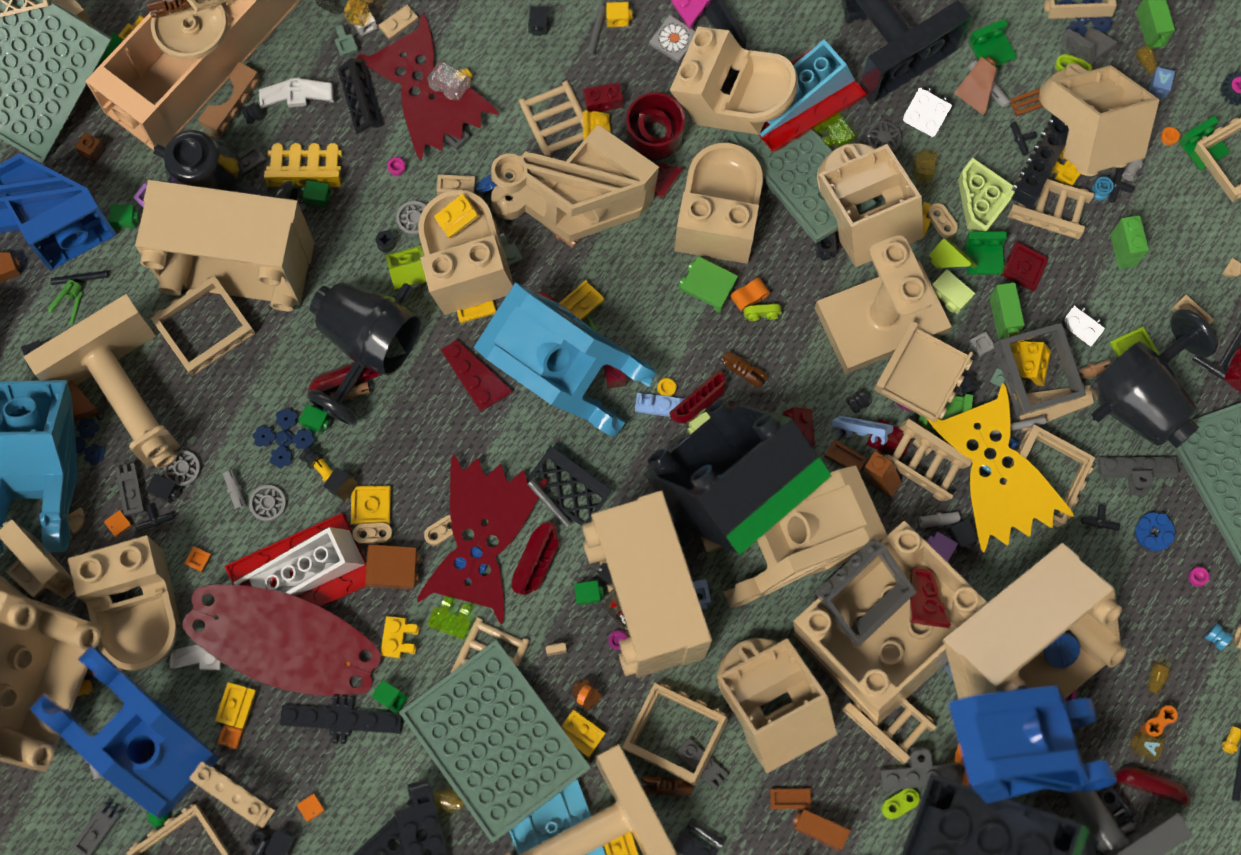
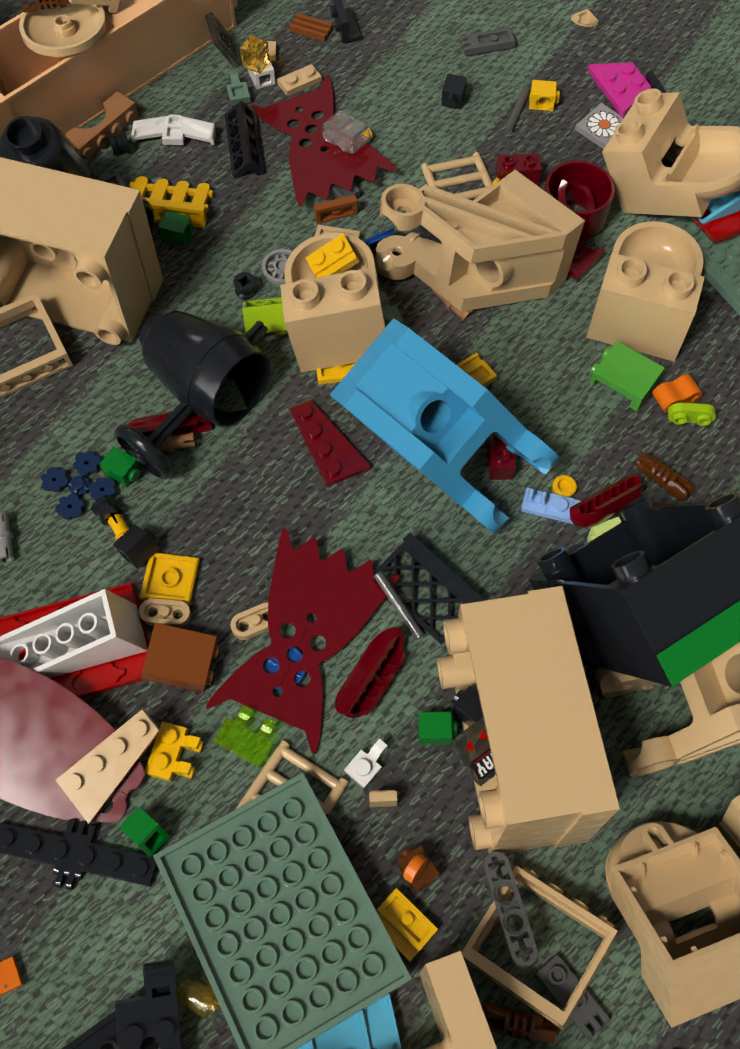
camera: 10 degrees right, 10 degrees down
light grey wheel [249,485,286,521] -> none
dark pink tile [387,157,406,176] -> none
magenta tile [608,630,629,651] -> none
none -> tan wing [56,709,161,824]
none -> dark orange tile [314,194,357,224]
none -> white plate [344,739,388,789]
none -> dark grey beam [484,852,538,969]

